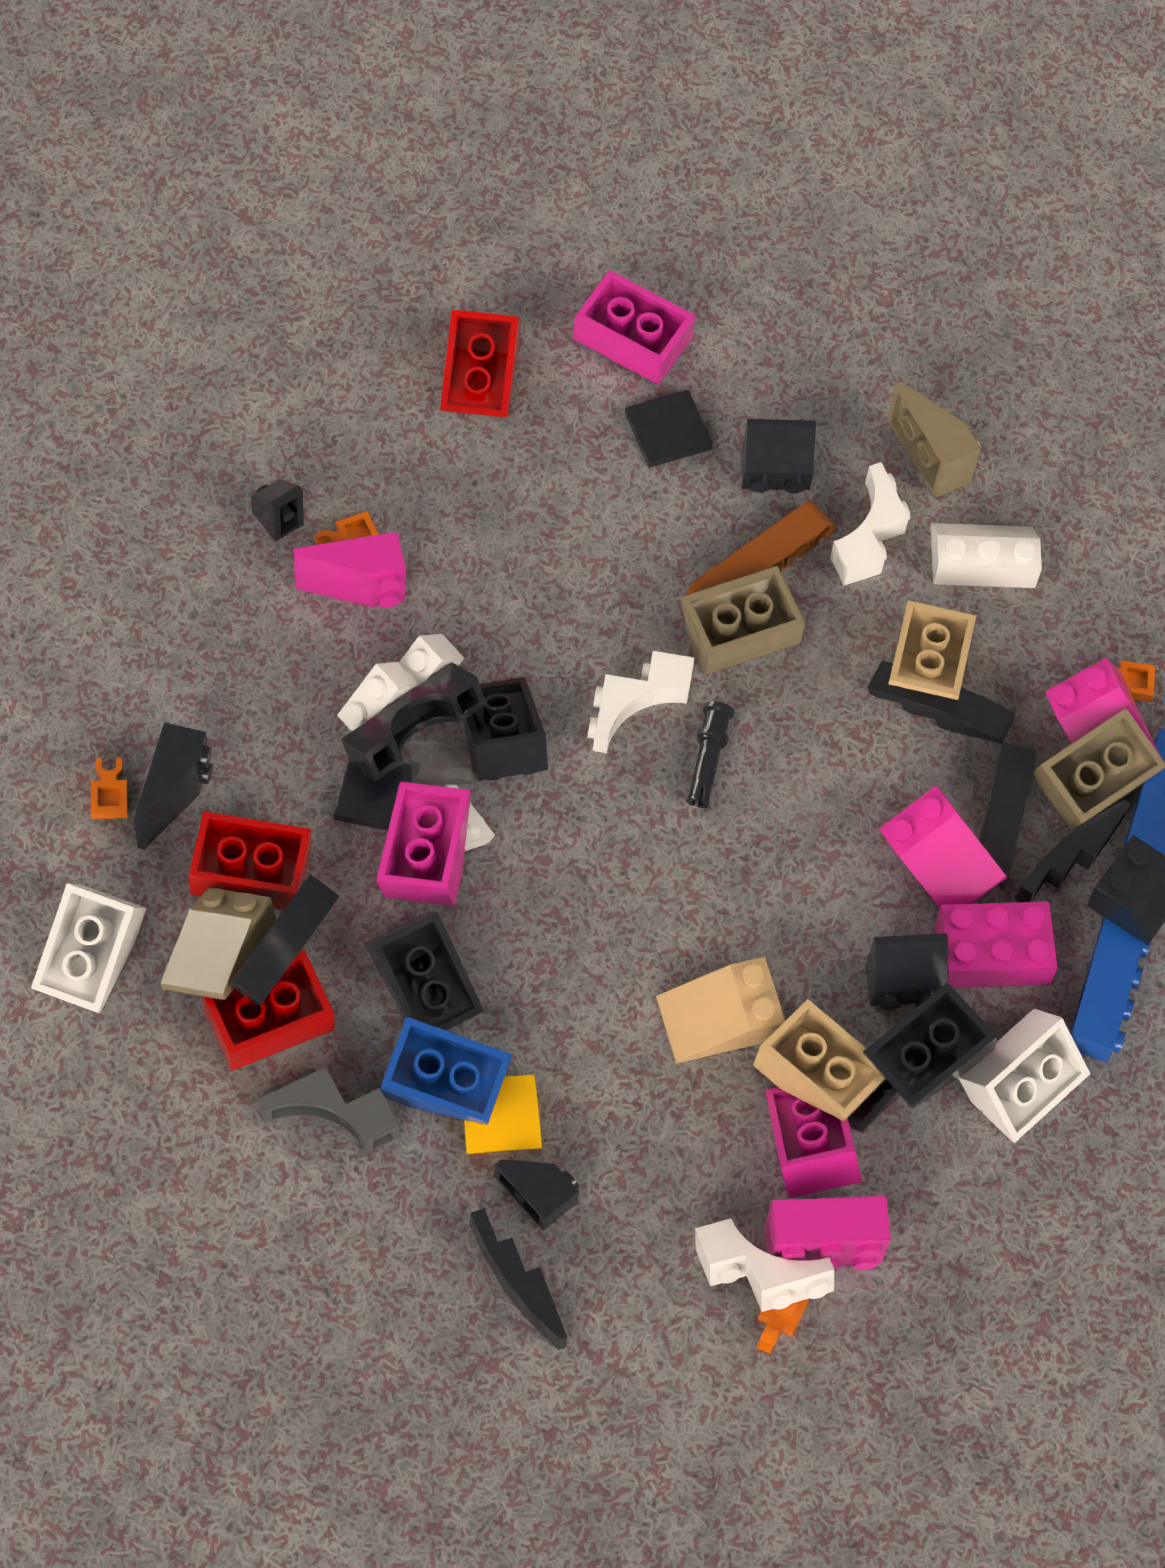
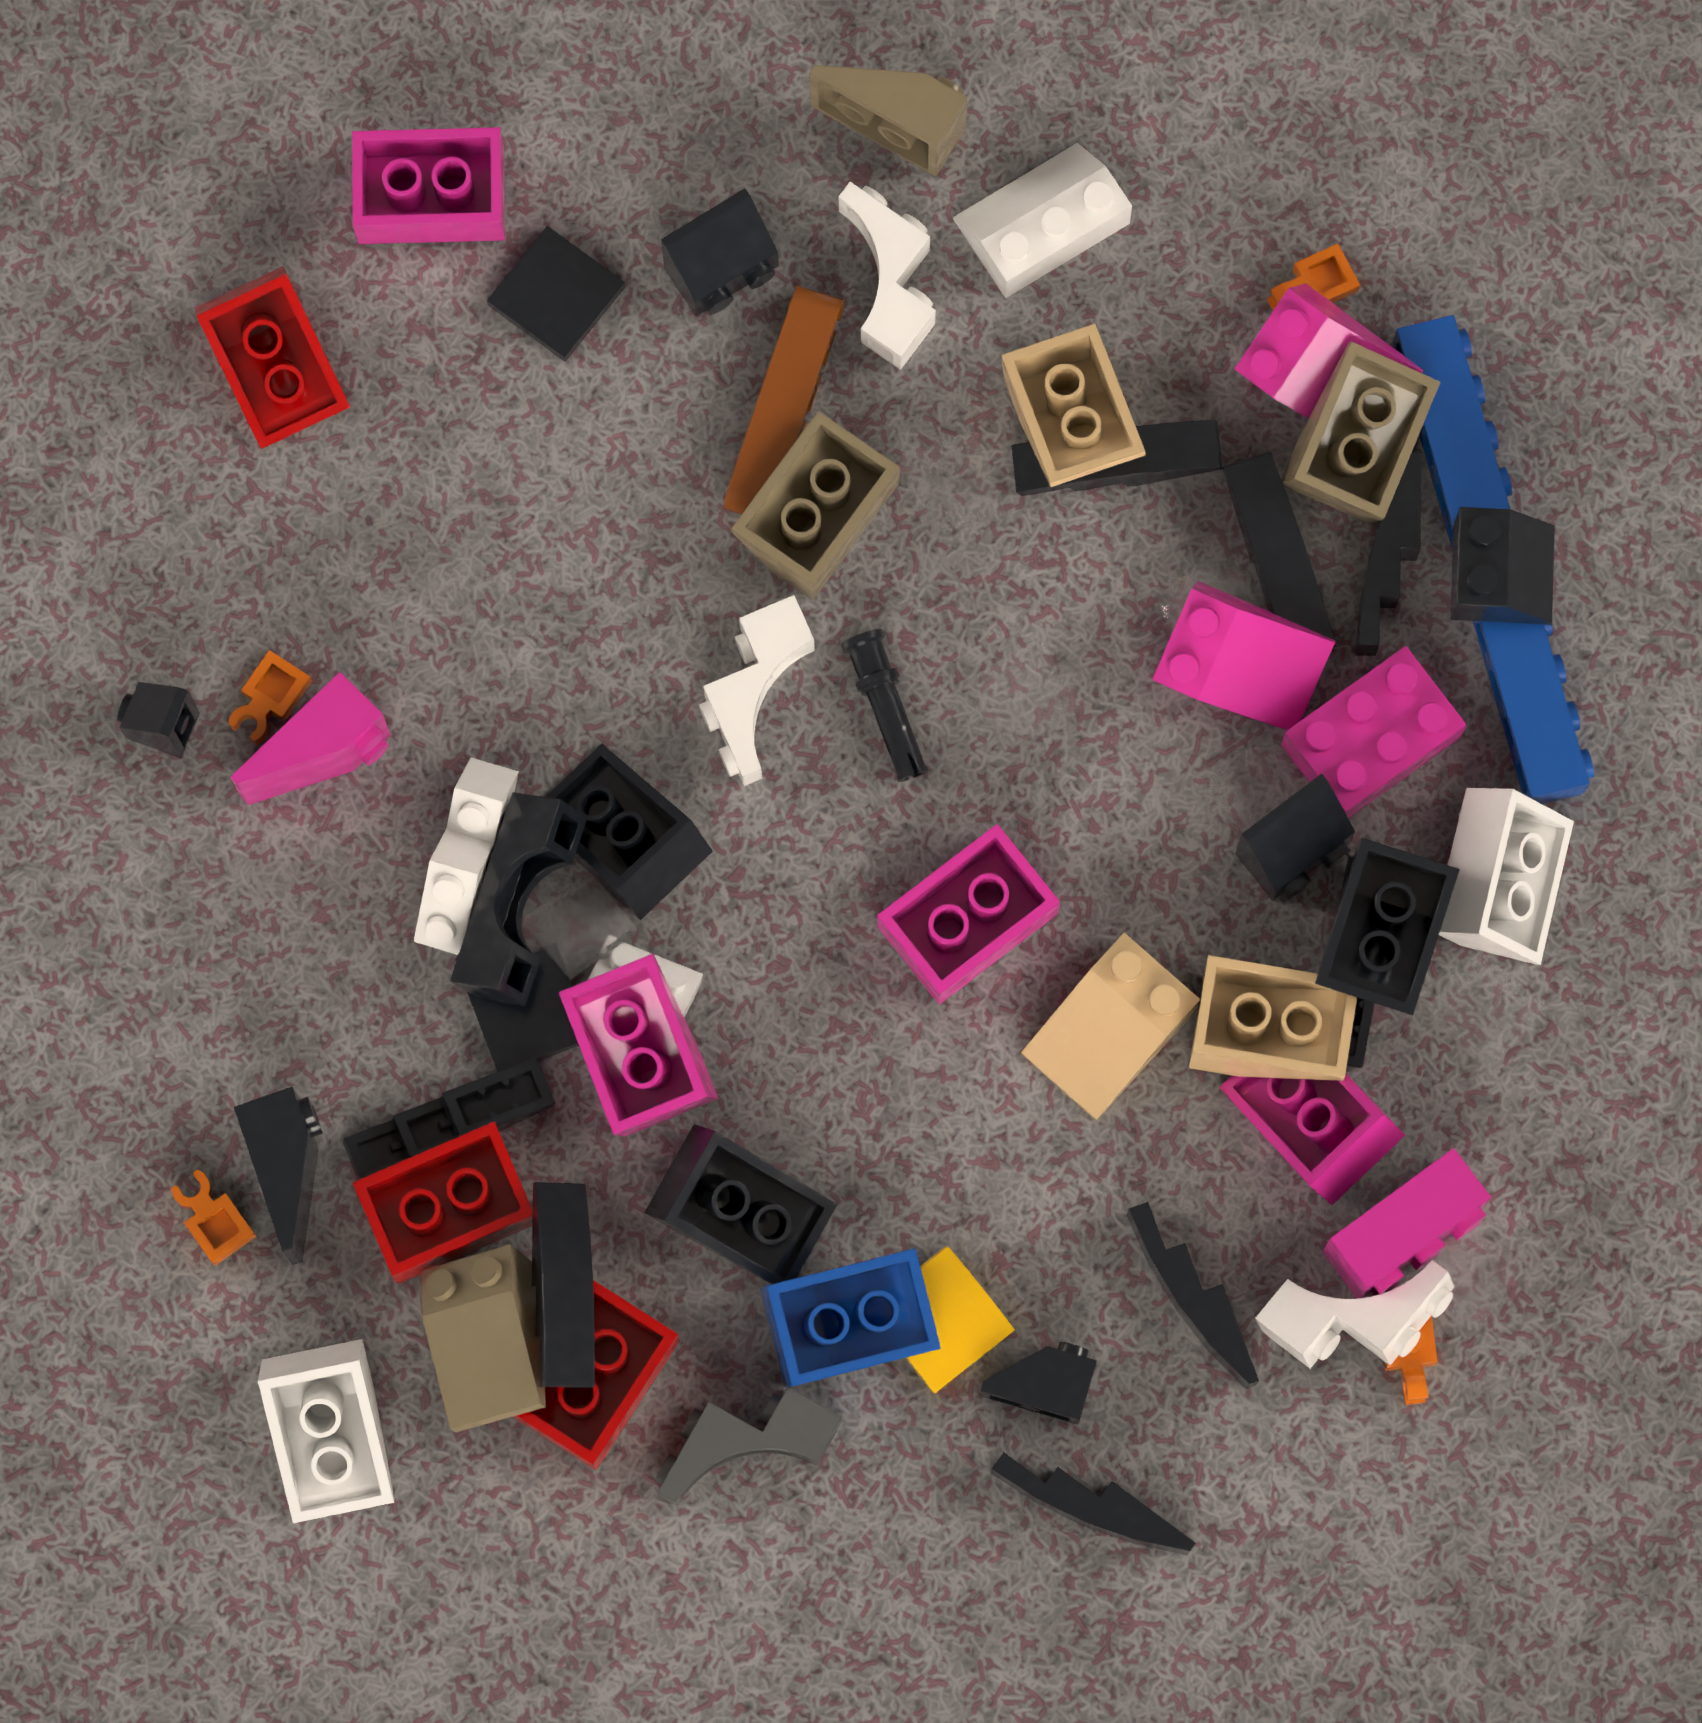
camera: 25 degrees left, 15 degrees up
none -> black slope [343,1058,556,1180]
none -> dark pink brick [877,824,1060,1005]
none -> black slope [1127,1202,1259,1389]

